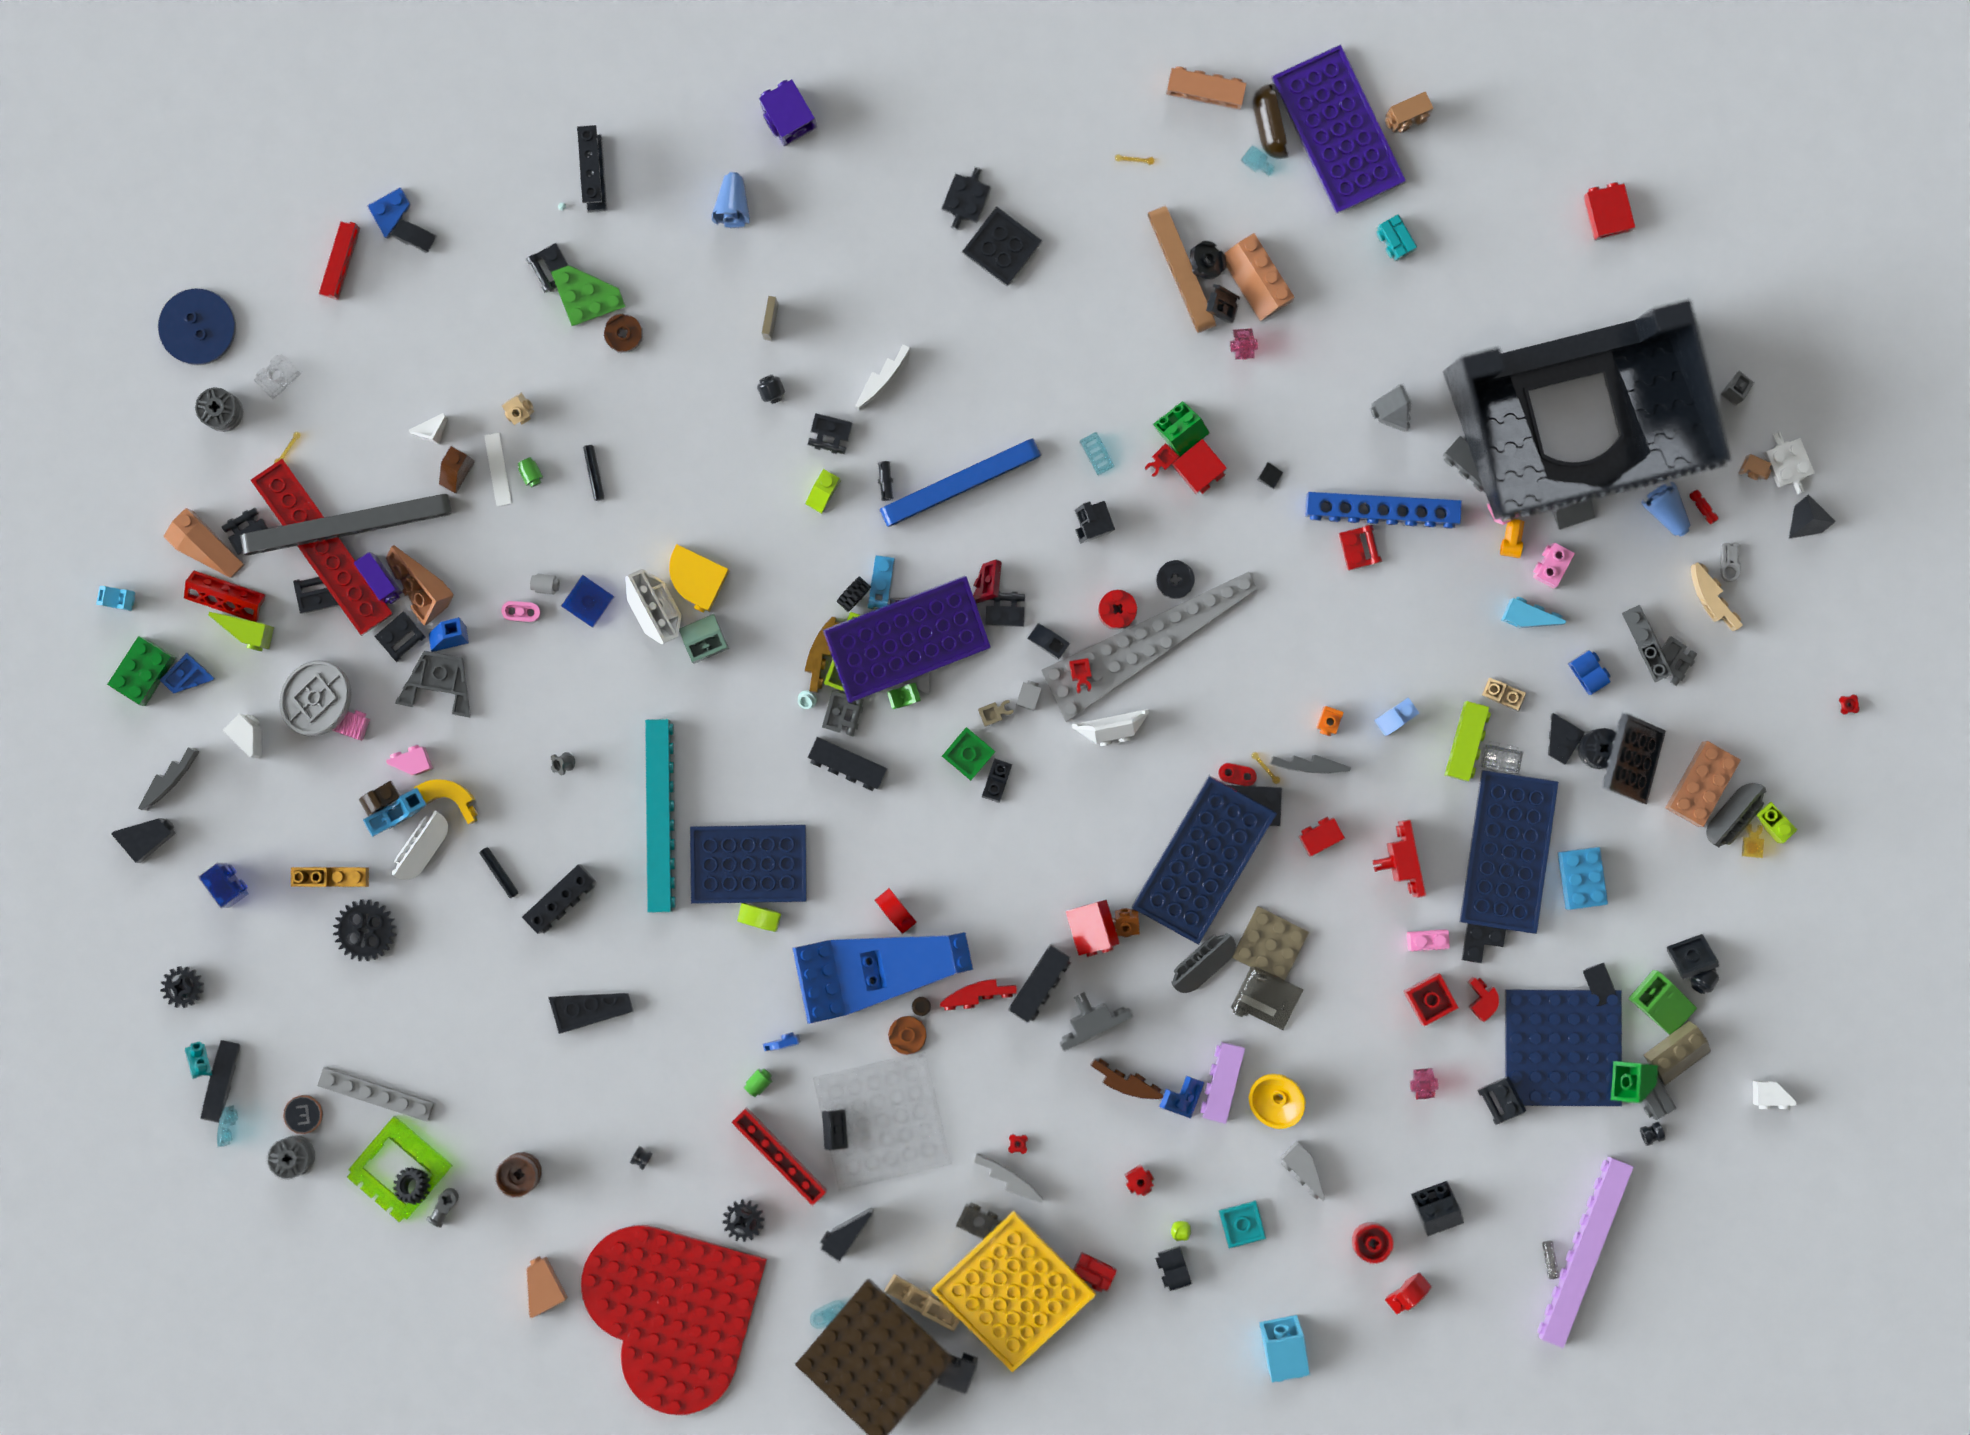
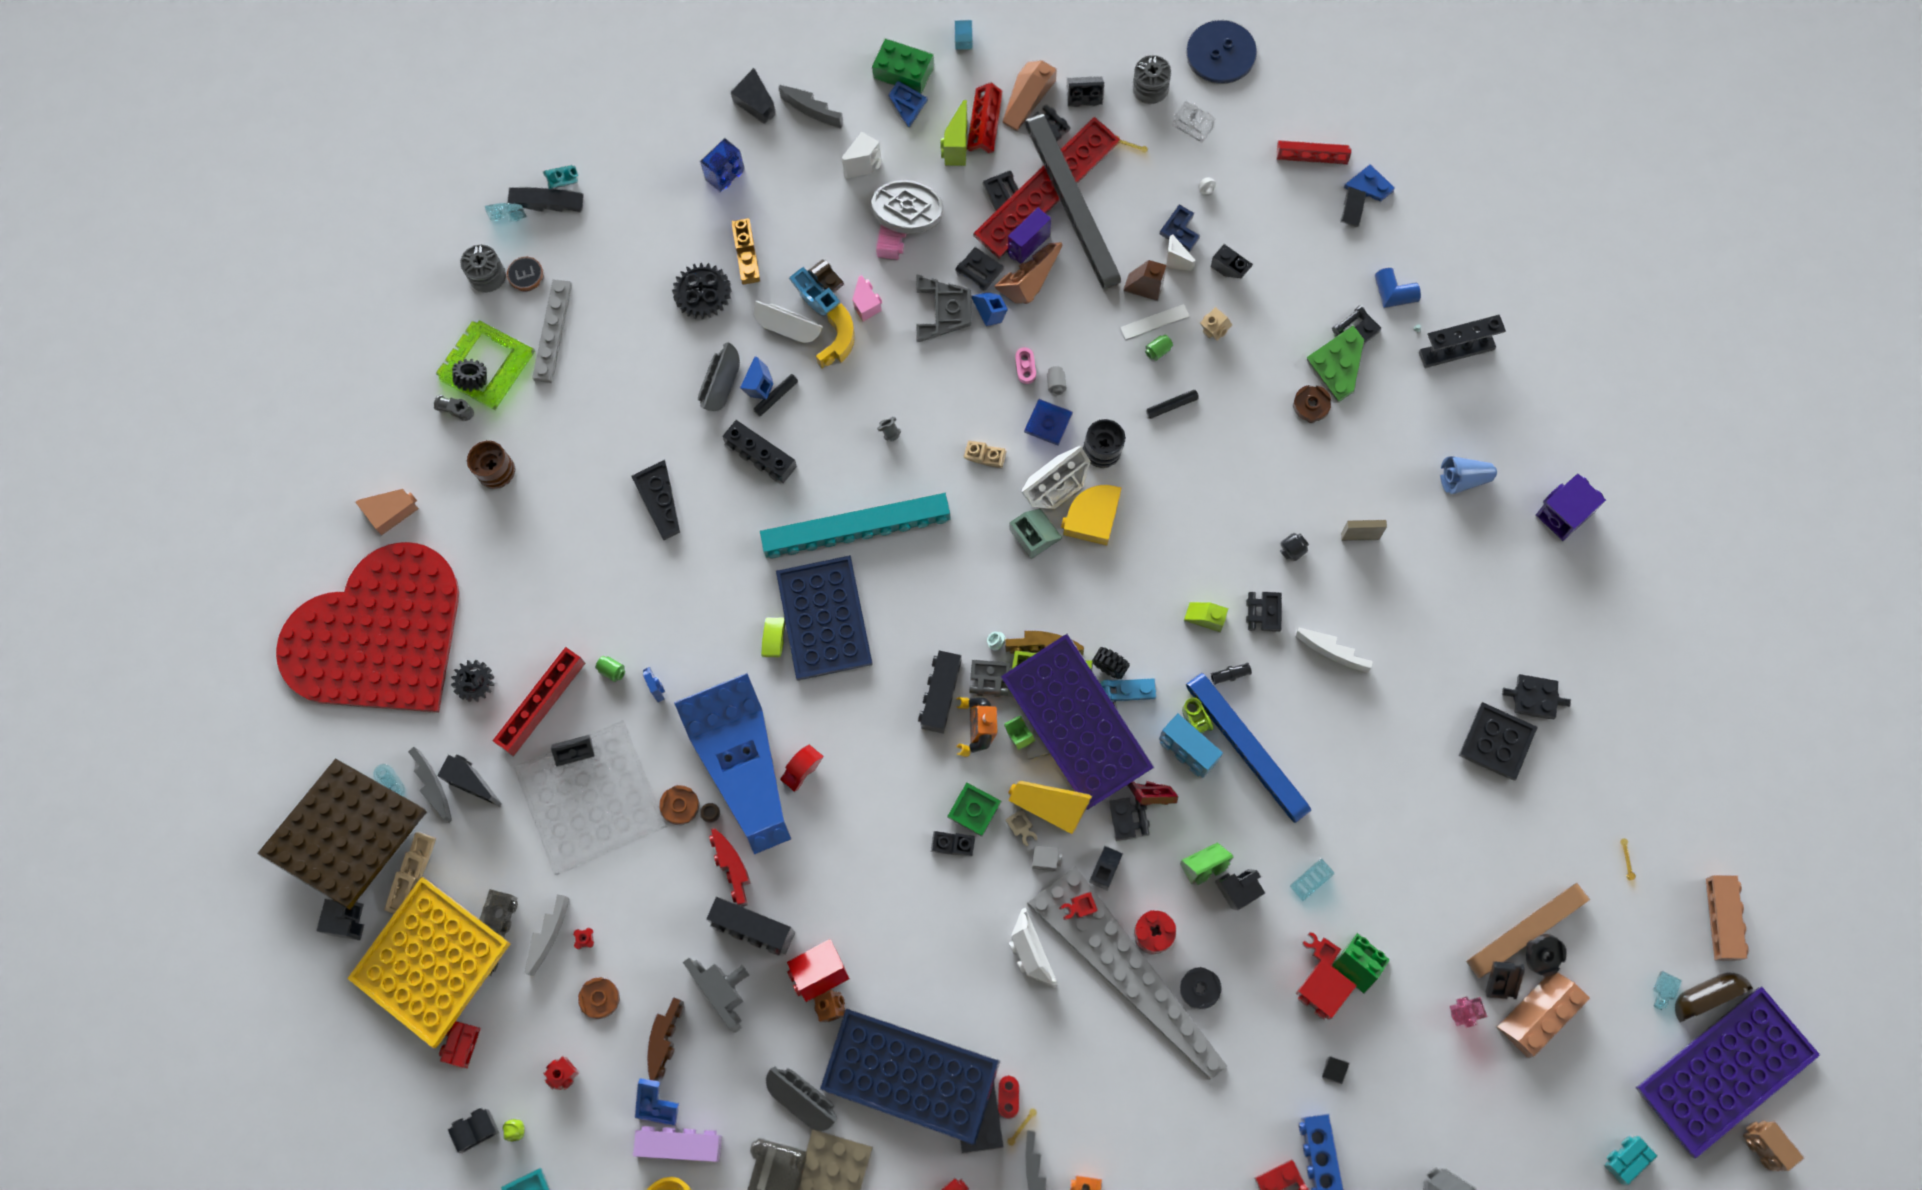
camera: 85 degrees right, 15 degrees down
black gear [160,966,204,1008] -> none
black wheel [630,1146,653,1170] -> none
none -> dark grey slope [408,747,452,823]
none -> dark orange tile [578,977,620,1019]
none -> dark grey brick [698,342,740,411]
none -> blue slope [740,356,774,399]
none -> torso [956,697,997,757]
none -> tan slope [964,440,1007,468]
none -> yellow slope [1008,780,1092,834]
none -> black slope [1066,76,1104,107]
none -> black wheel [1083,419,1126,468]
none -> dark blue plate [1159,204,1200,252]
none -> dark azure brick [1159,713,1223,778]
none -> bright green slope [1180,842,1234,885]
none -> lime piece [1182,698,1214,733]
none -> white plate [1199,177,1216,195]
none -> black slope [1211,244,1253,279]
none -> blue brick [1375,268,1421,308]

